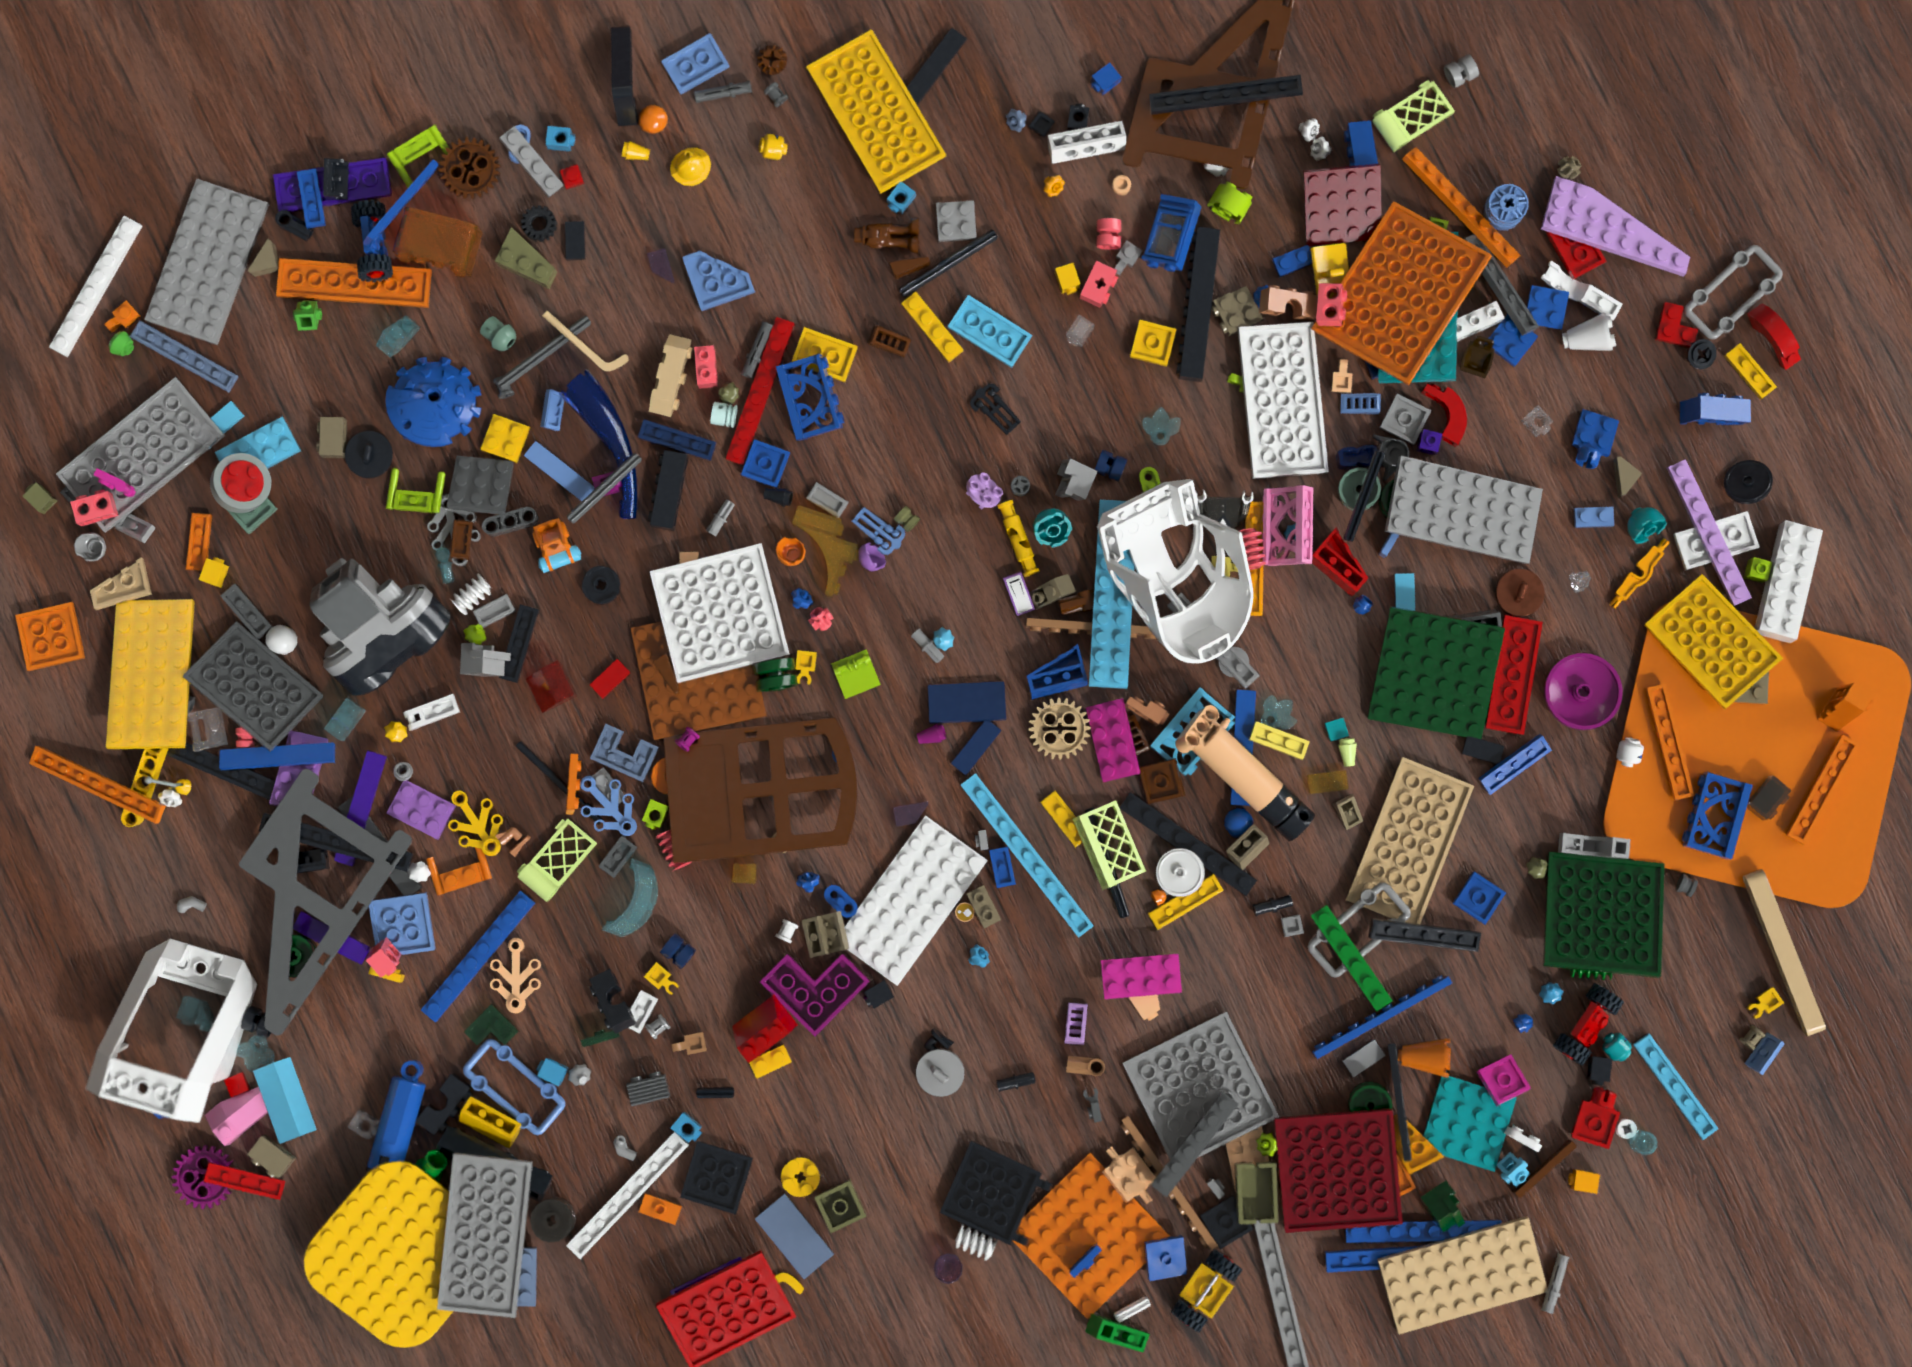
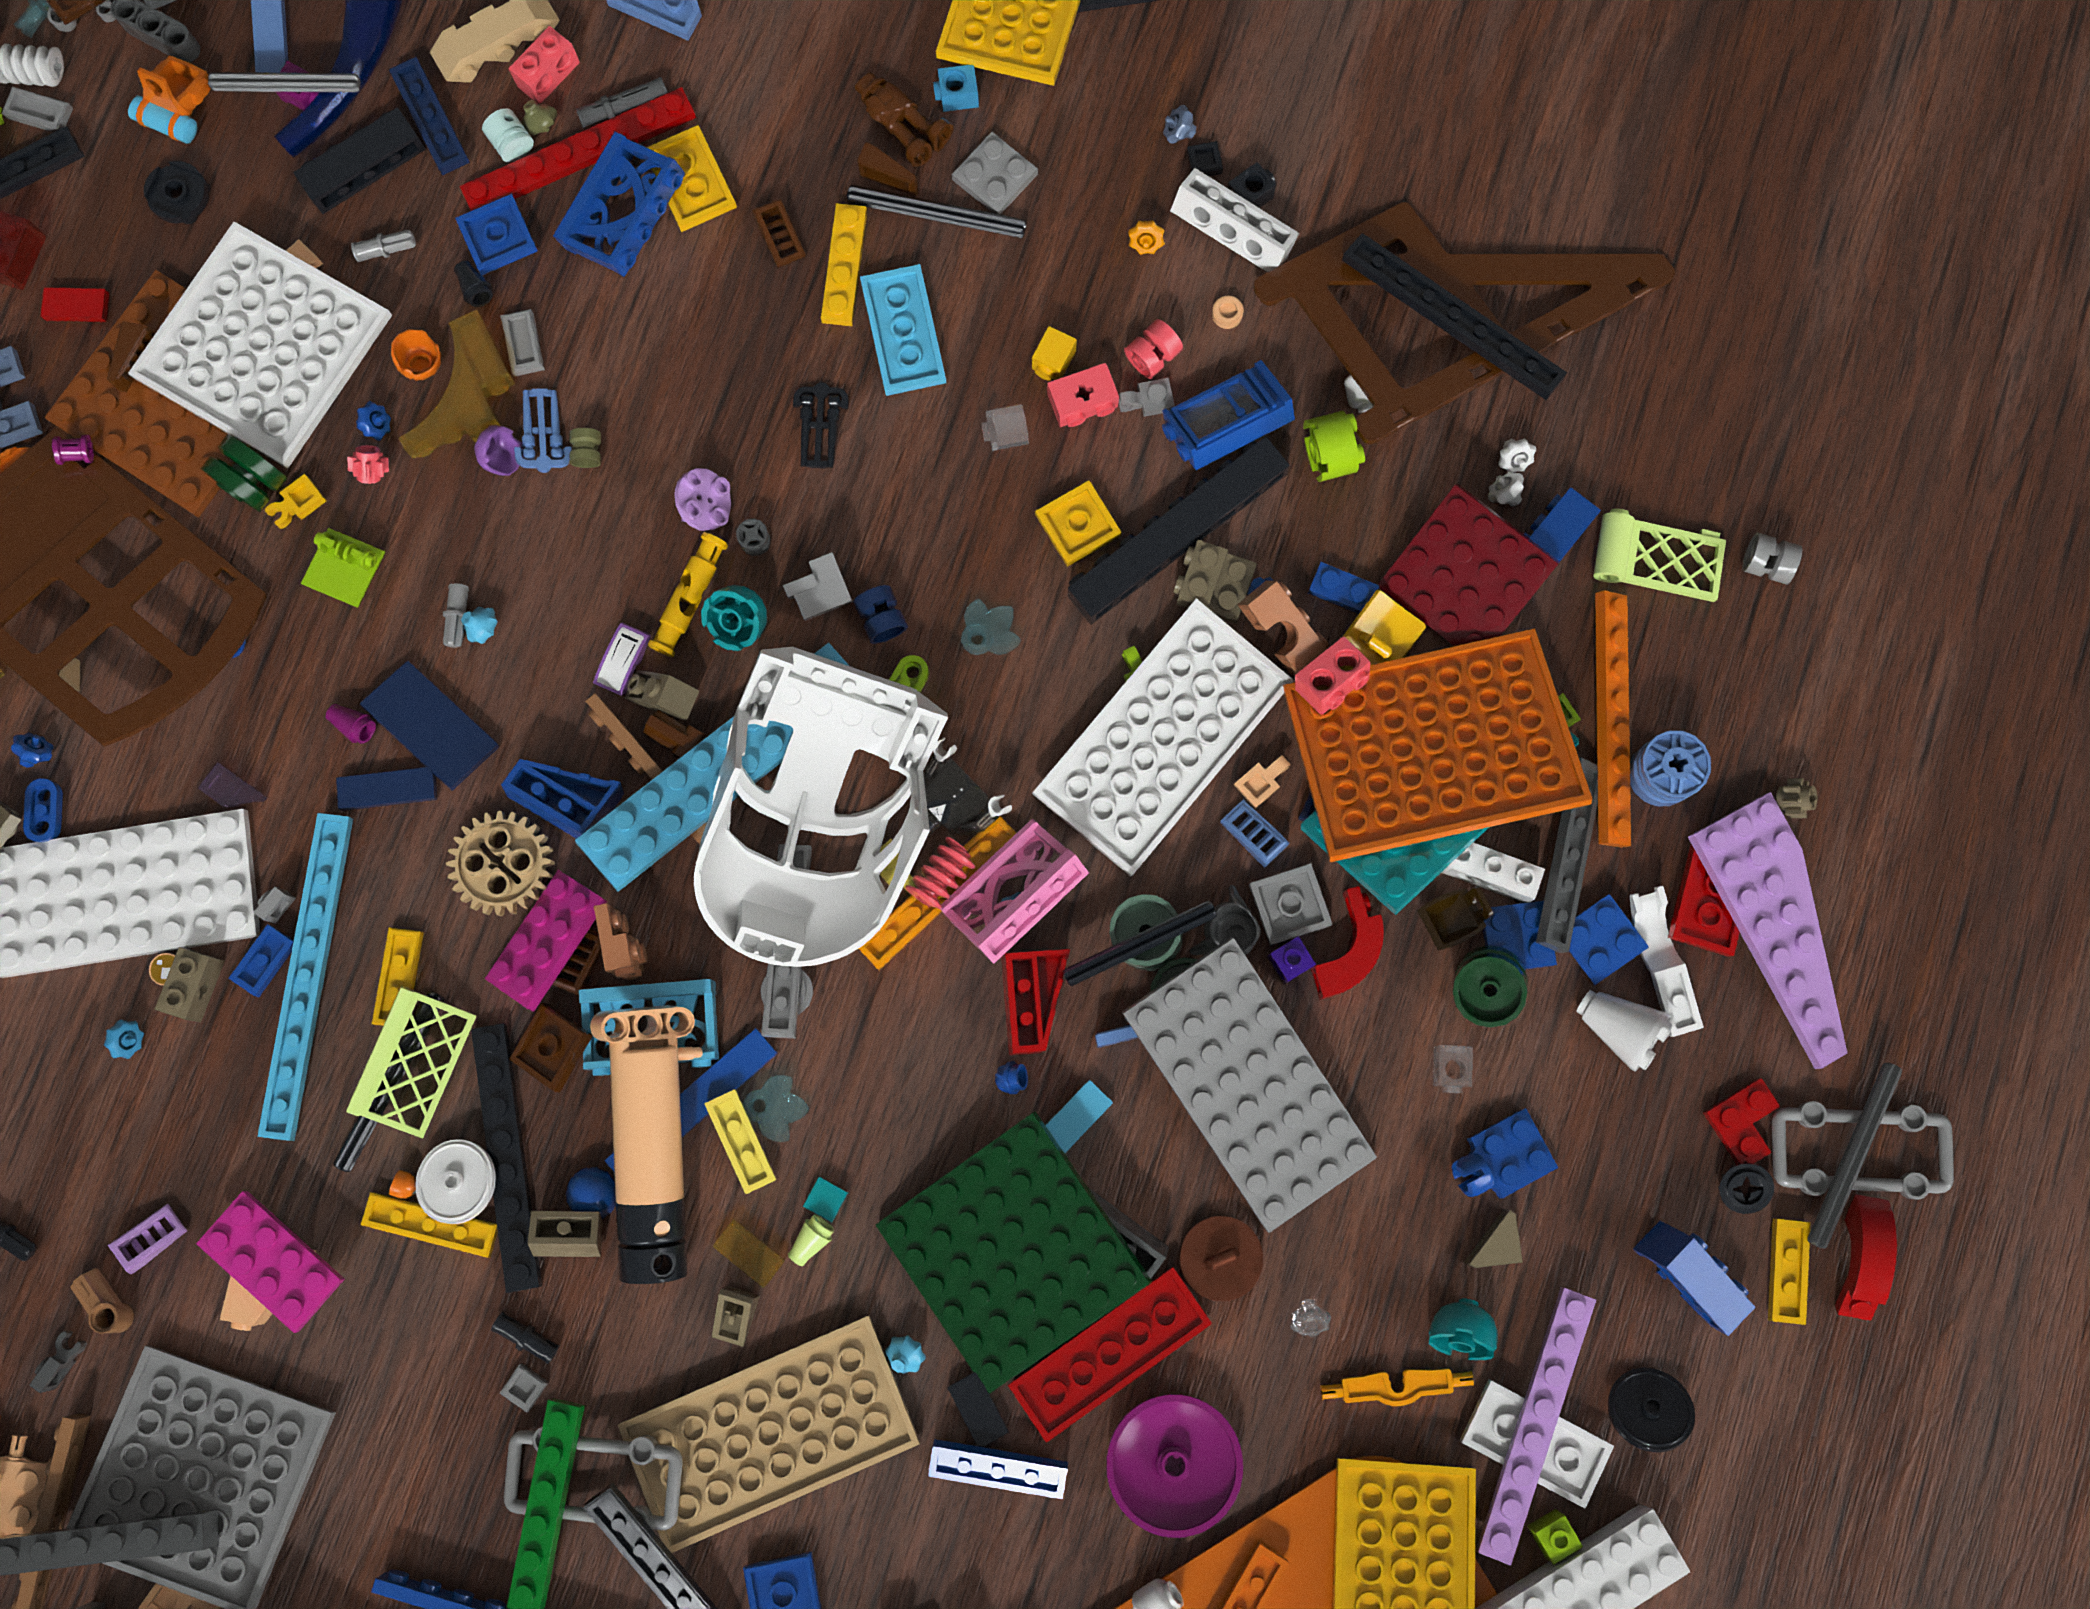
camera: 45 degrees right, 5 degrees down
blue brick [1091,62,1121,96] -> none
clear blue brick [1336,445,1377,469] -> none
medium blue plate [1574,507,1614,528] -> none
none -> medium azure piece [885,1335,926,1374]
none -> dark green wheel [1453,945,1528,1028]
none -> dark grey axle [1808,1063,1902,1249]

